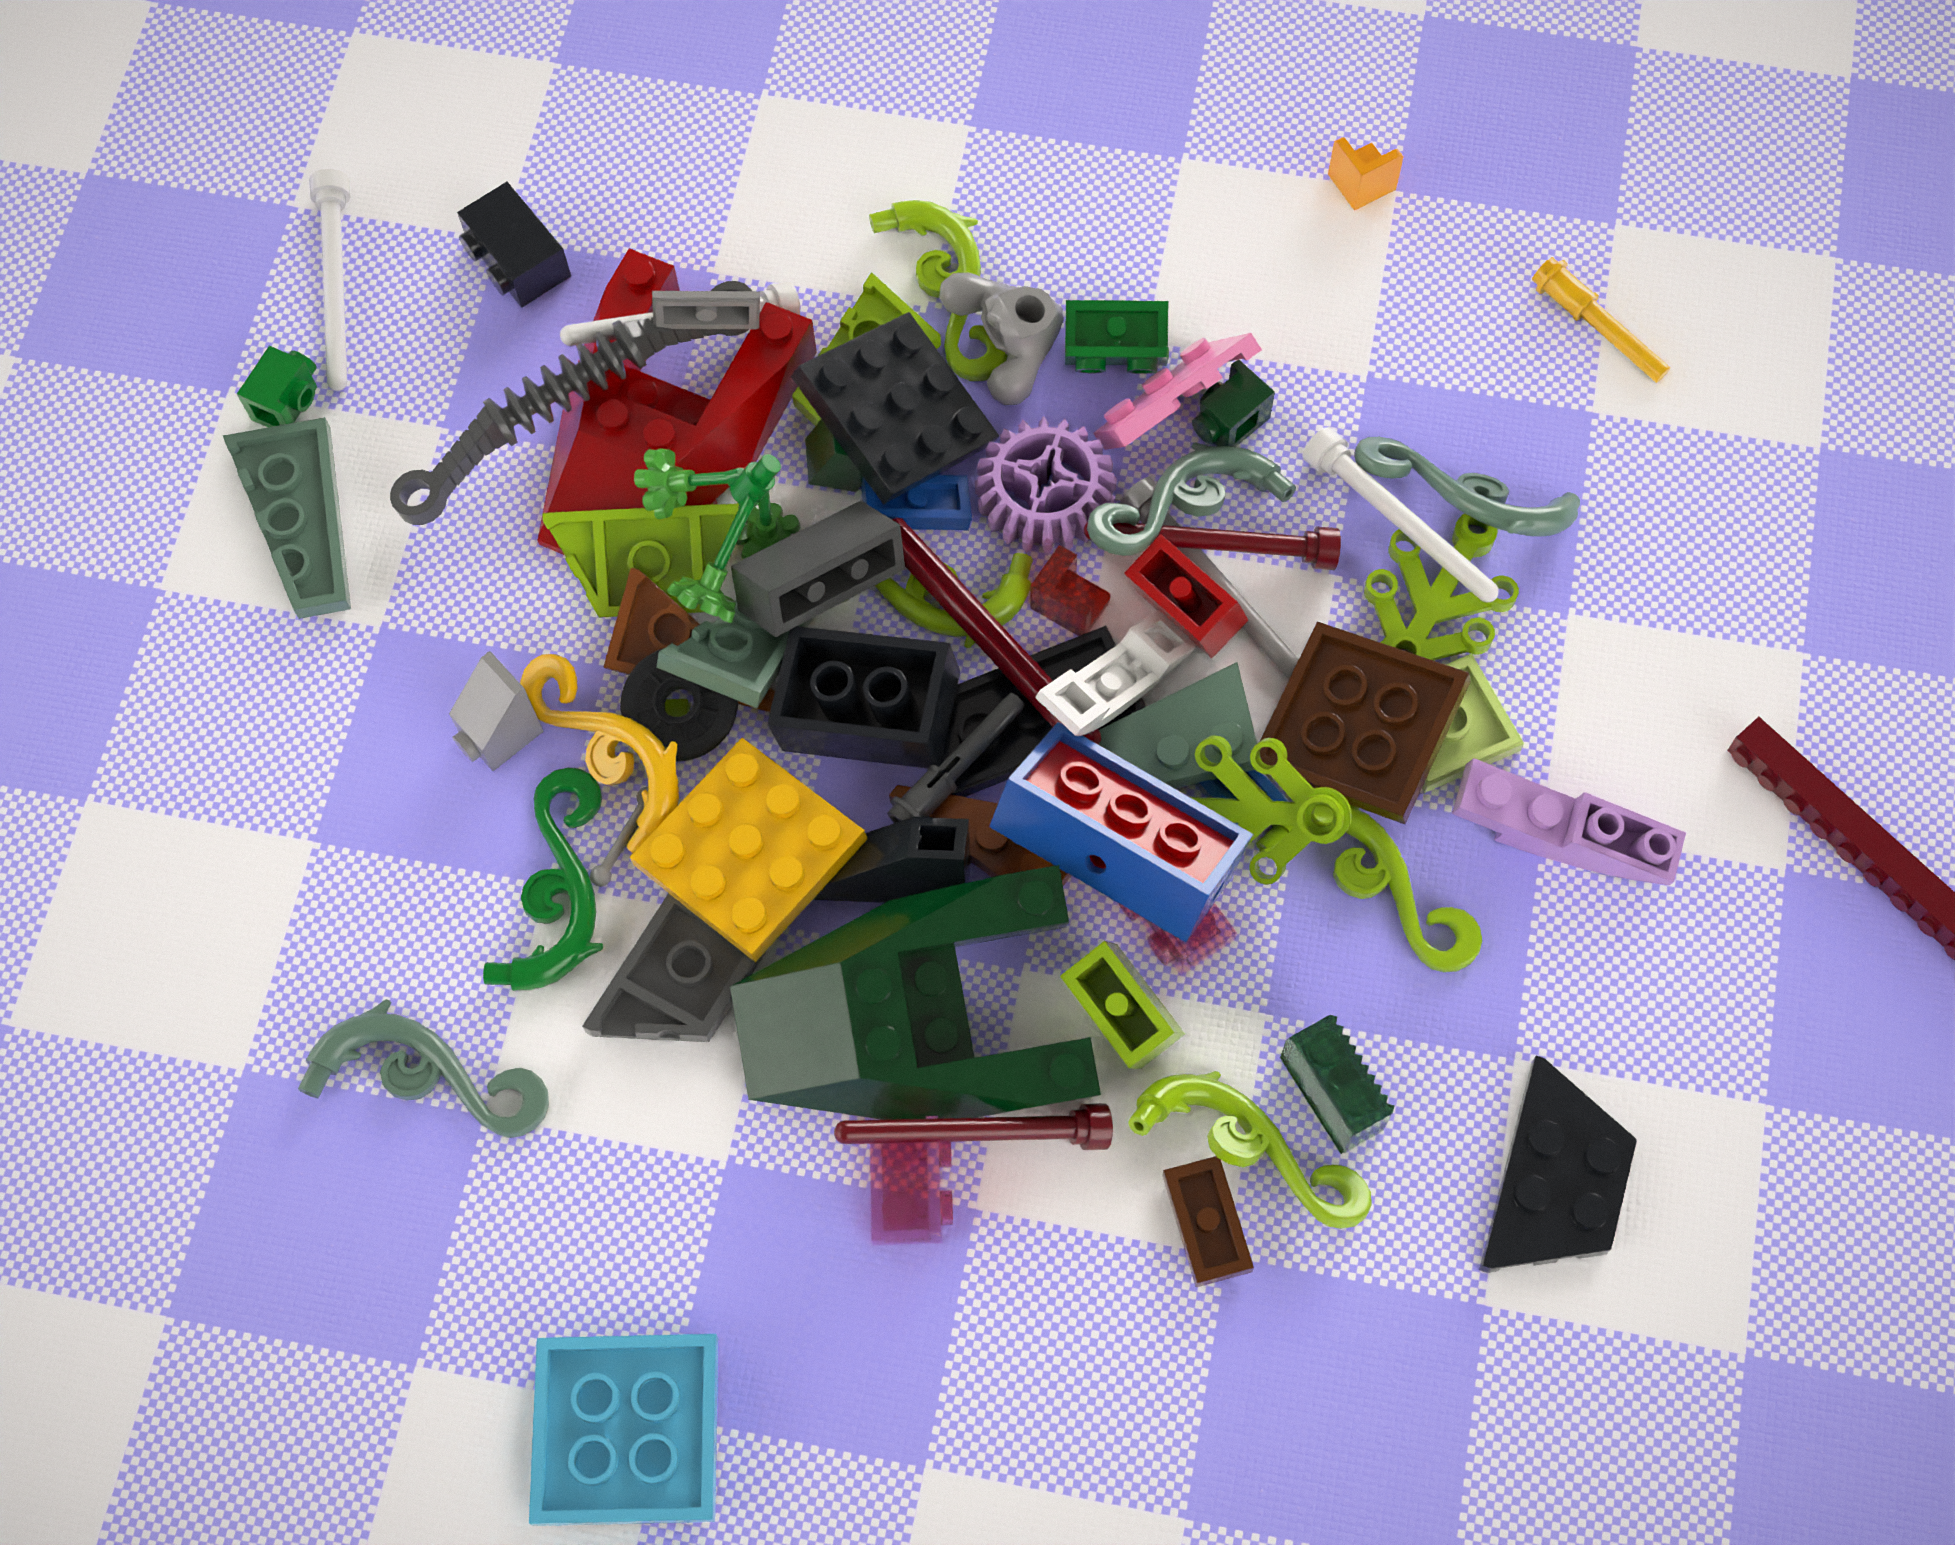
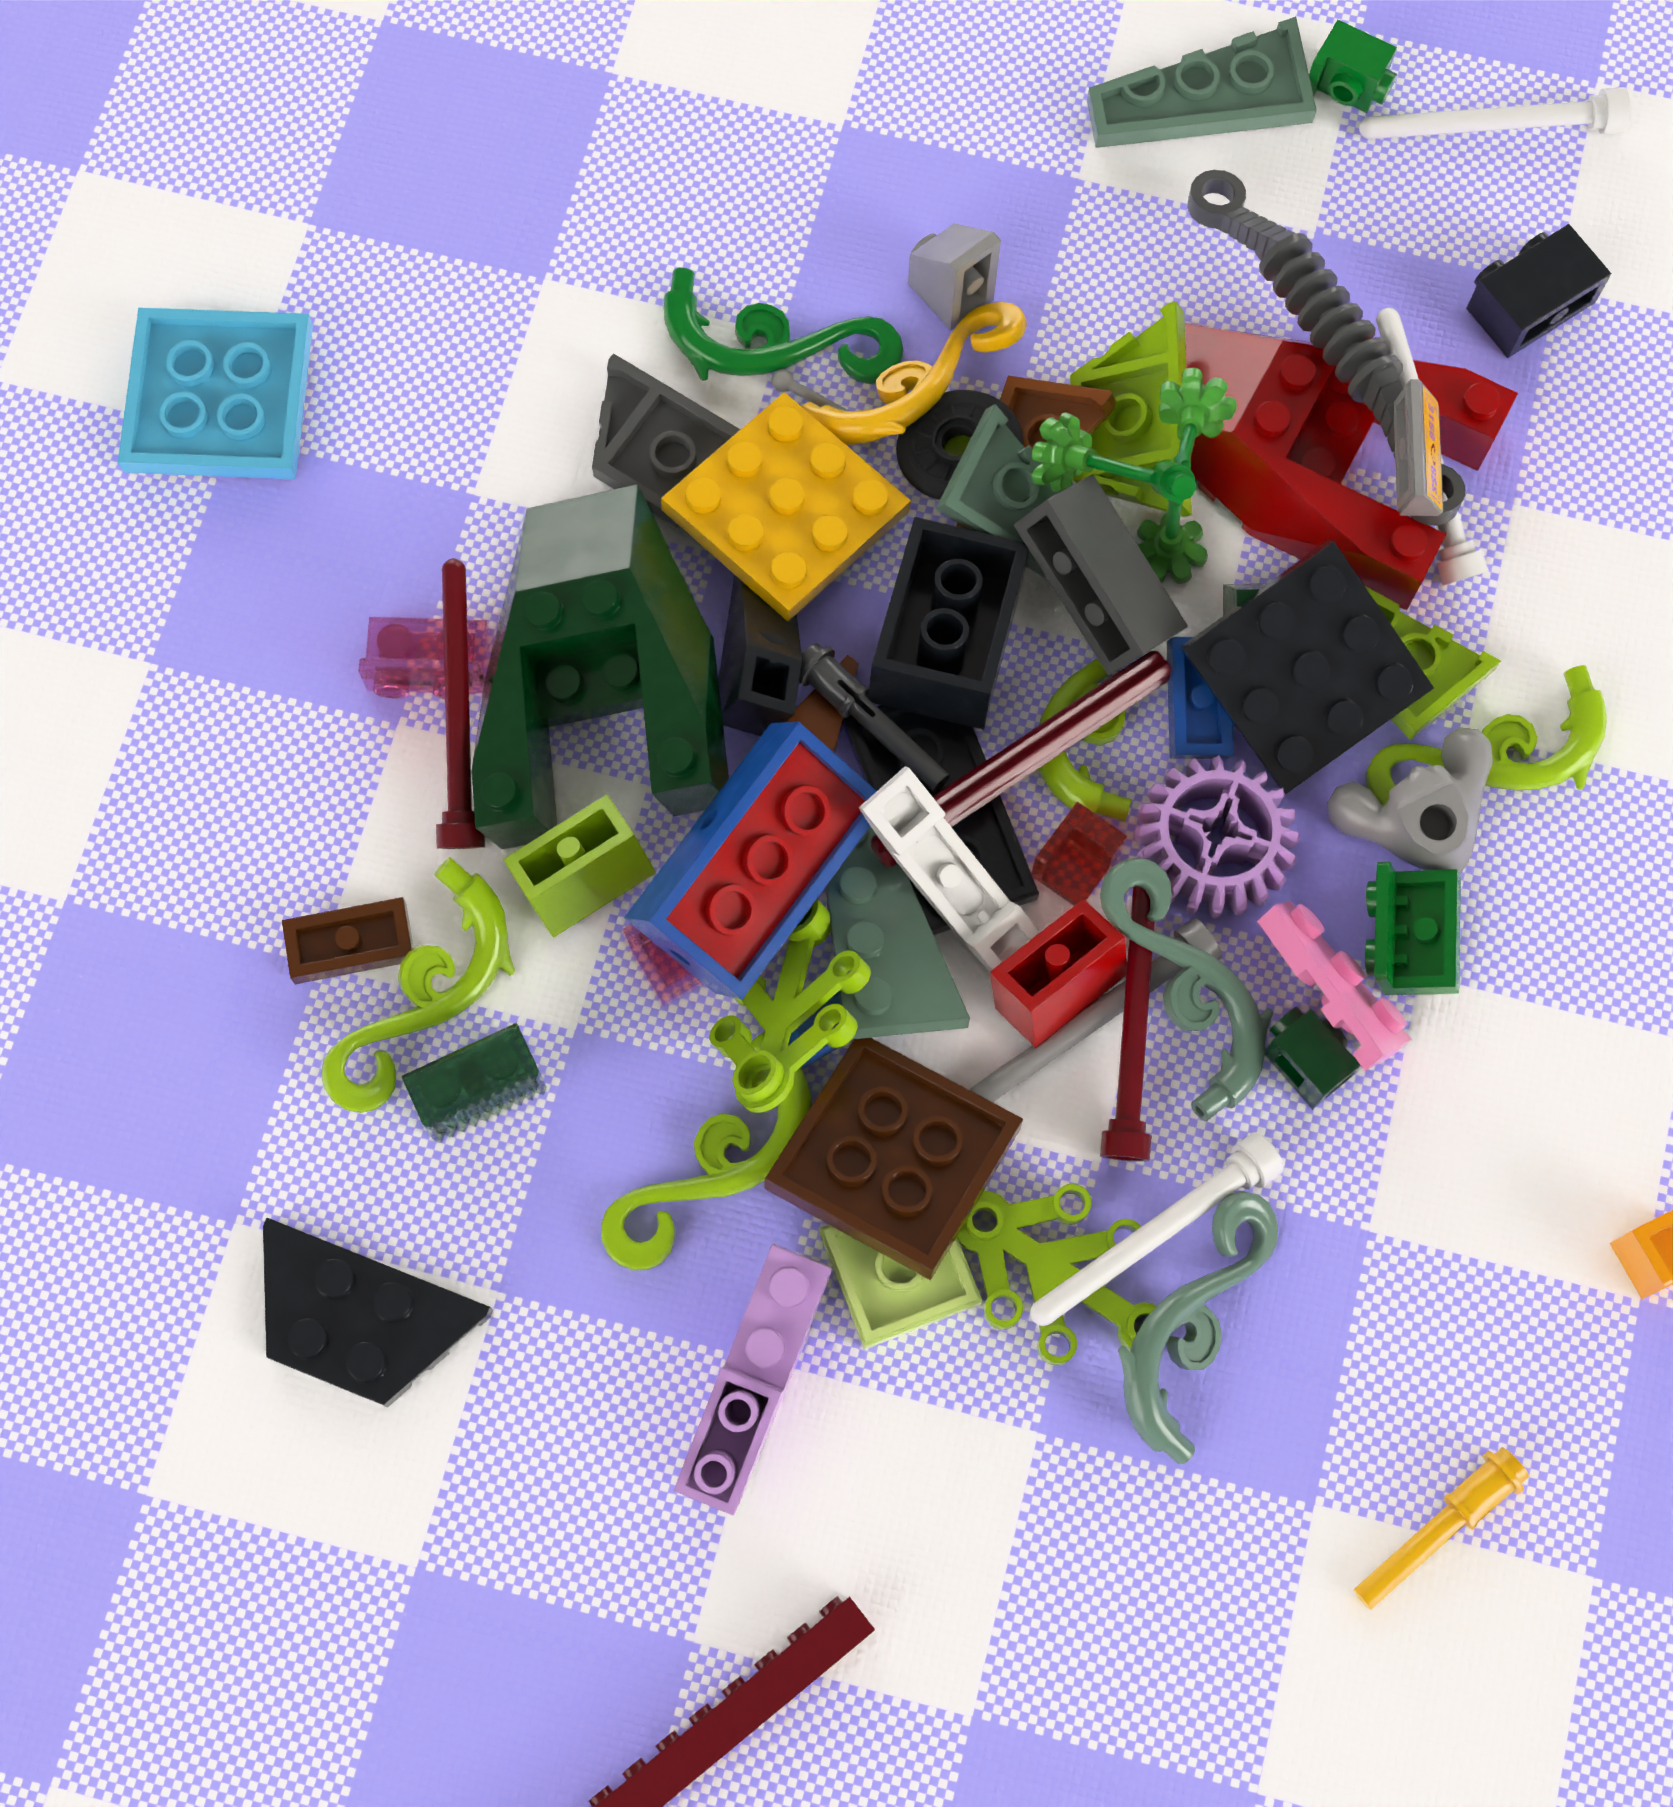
camera: 90 degrees right, 5 degrees up
sand green plant [298,999,549,1138] -> none

